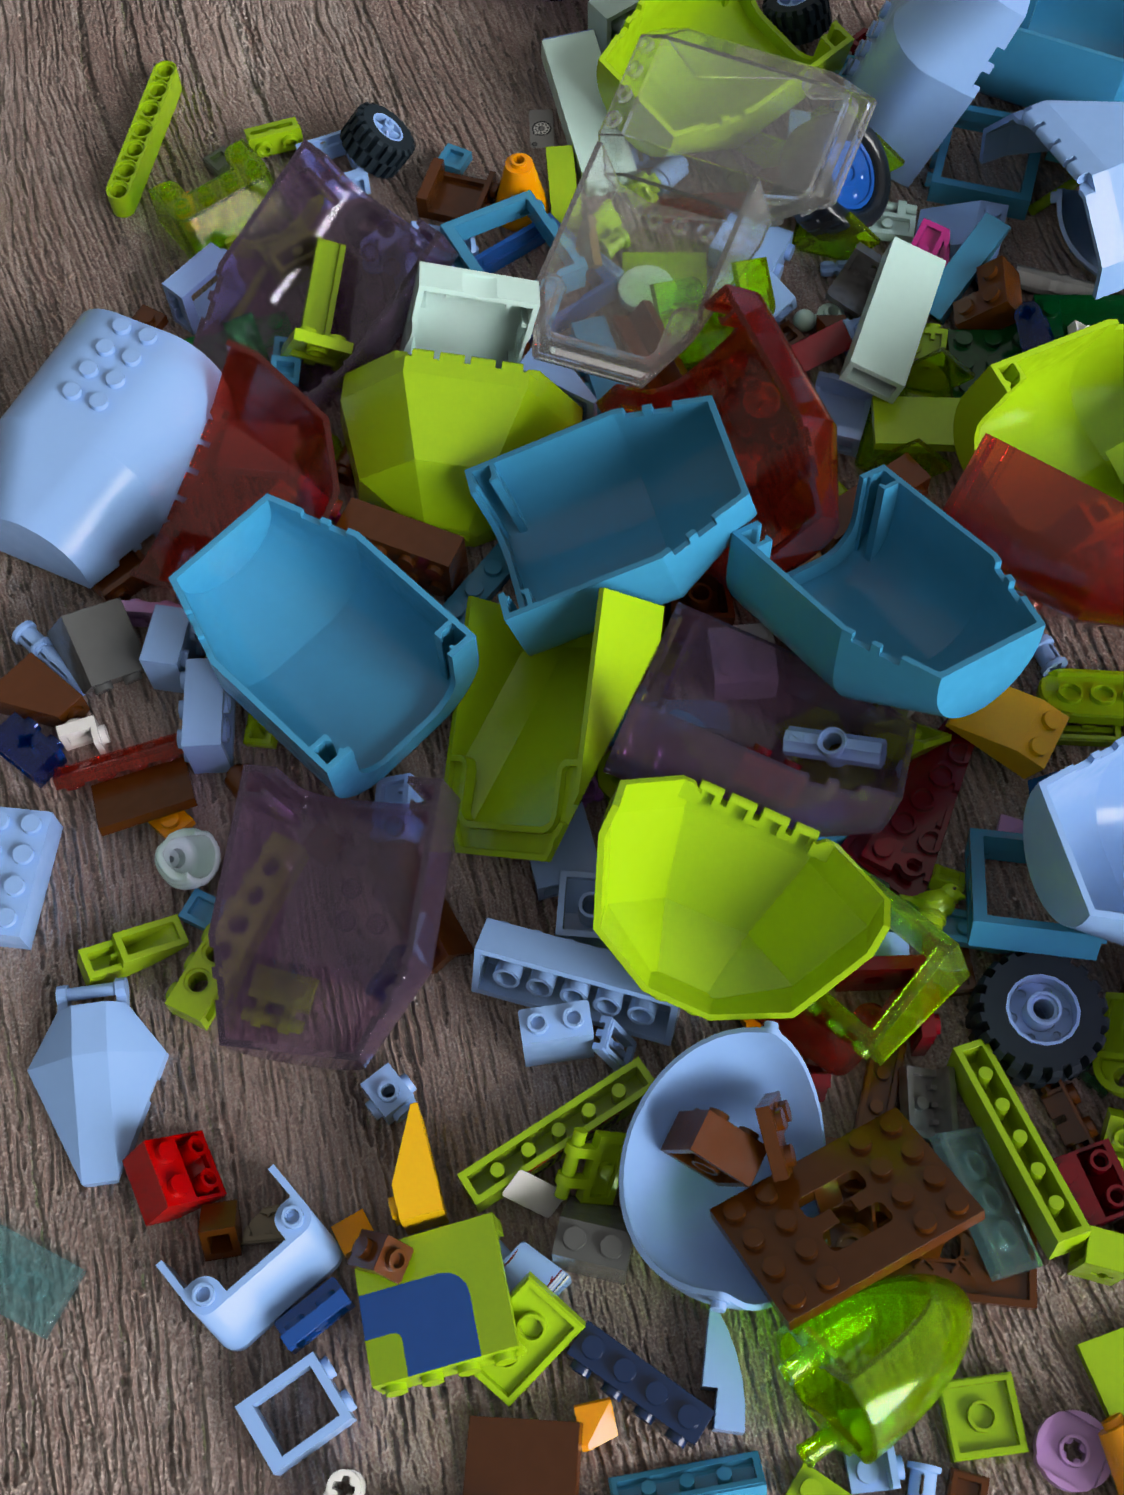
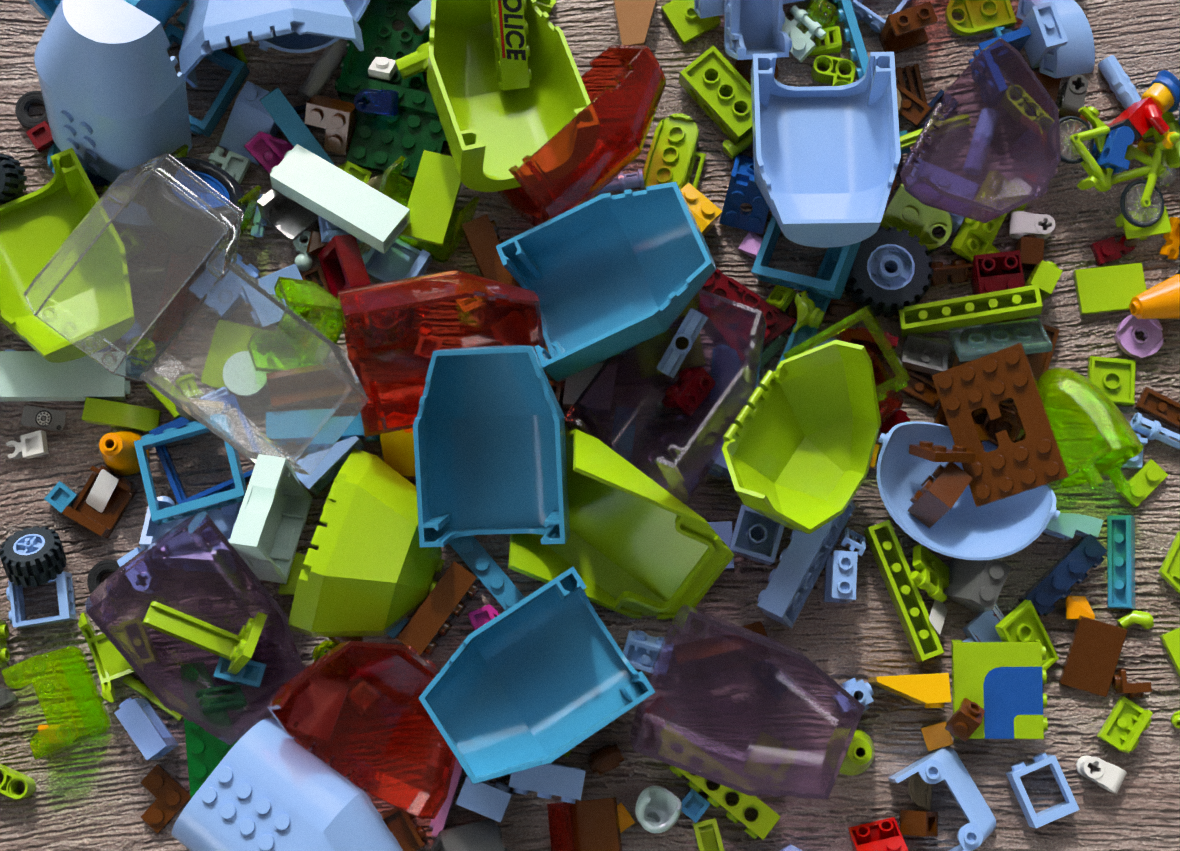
camera: 80 degrees left, 15 degrees up
blue bracket [274,1277,356,1354] -> none
none -> white plate [6,430,49,459]
none -> white sticker [86,469,118,513]
none -> lime cone [827,727,875,775]

